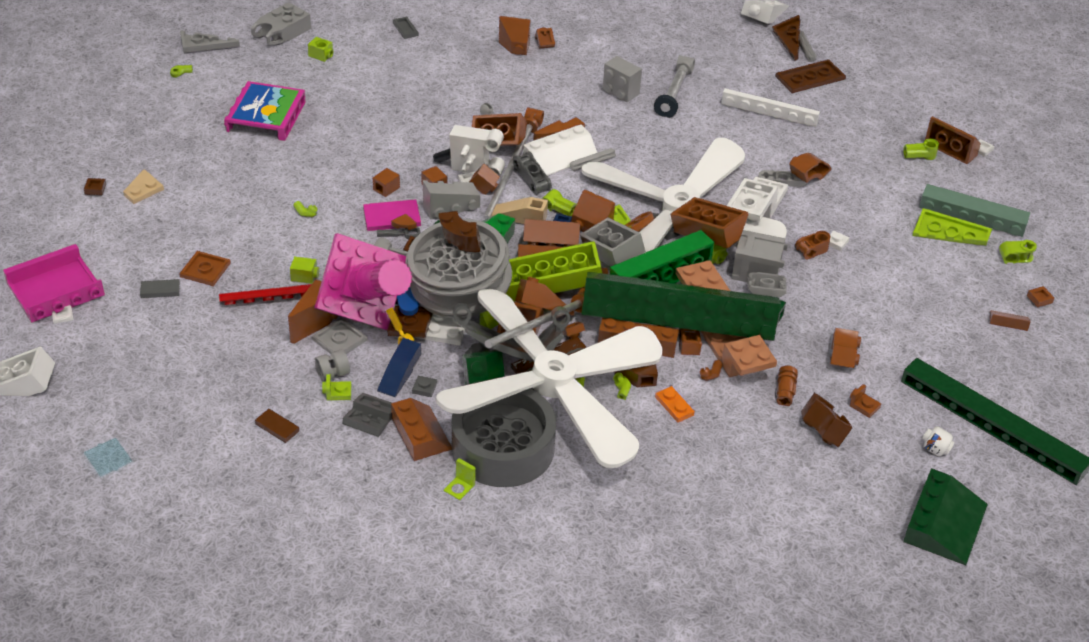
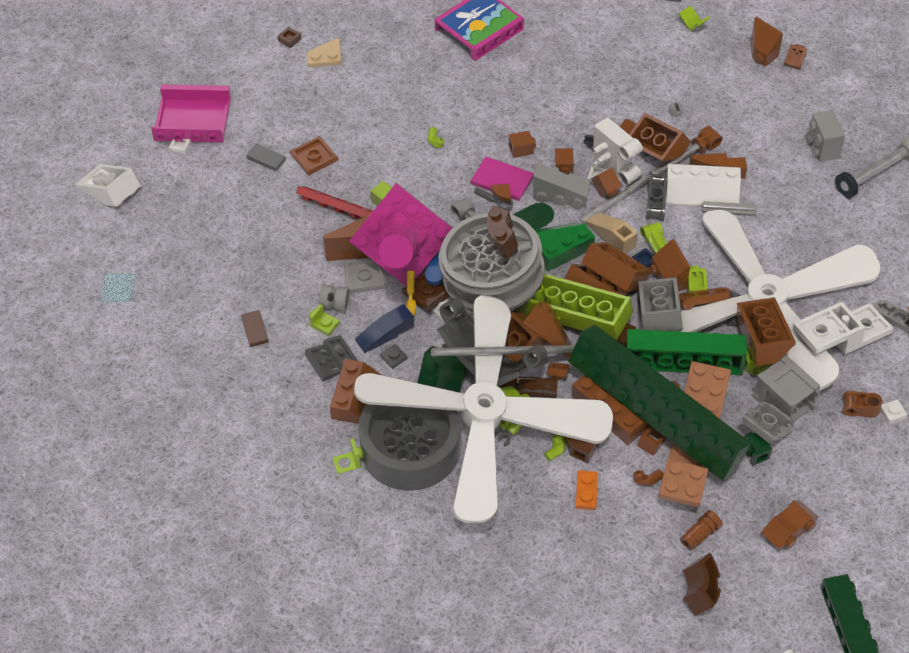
camera: 40 degrees right, 10 degrees up
dark orange bracket [850,384,882,418] -> none
none -> lime bracket [679,6,710,31]

